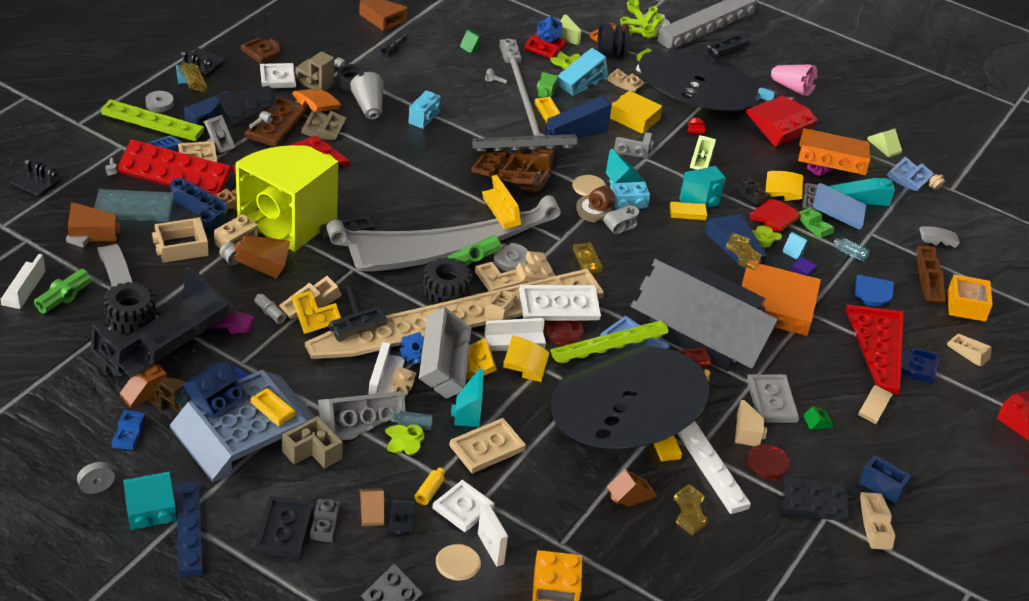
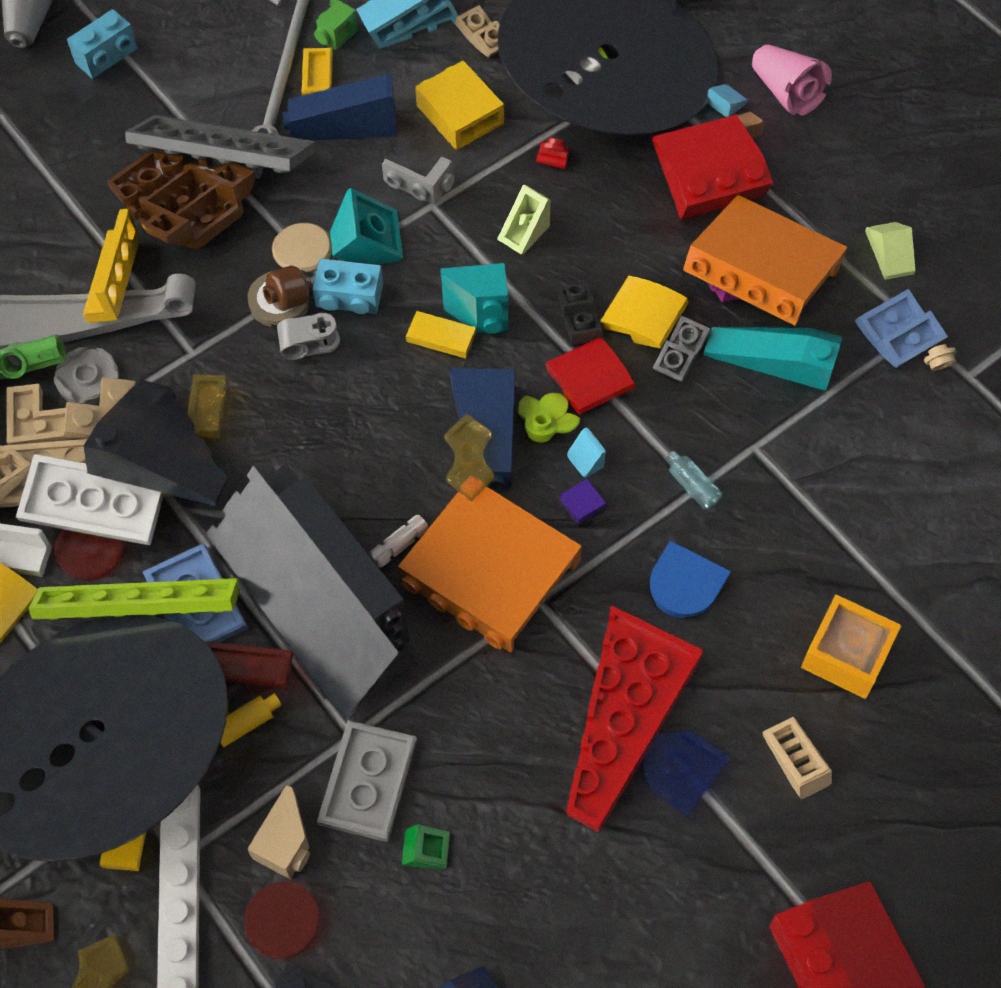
camera: 25 degrees right, 20 degrees up
bright green slope [799,208,834,238] -> none
medium blue tile [813,183,866,230] -> none
tan slope [858,385,892,424] -> none
reddish brown slope [916,245,945,303] -> none
light grey slope [919,226,960,248] -> none
none -> black slope [83,379,228,506]

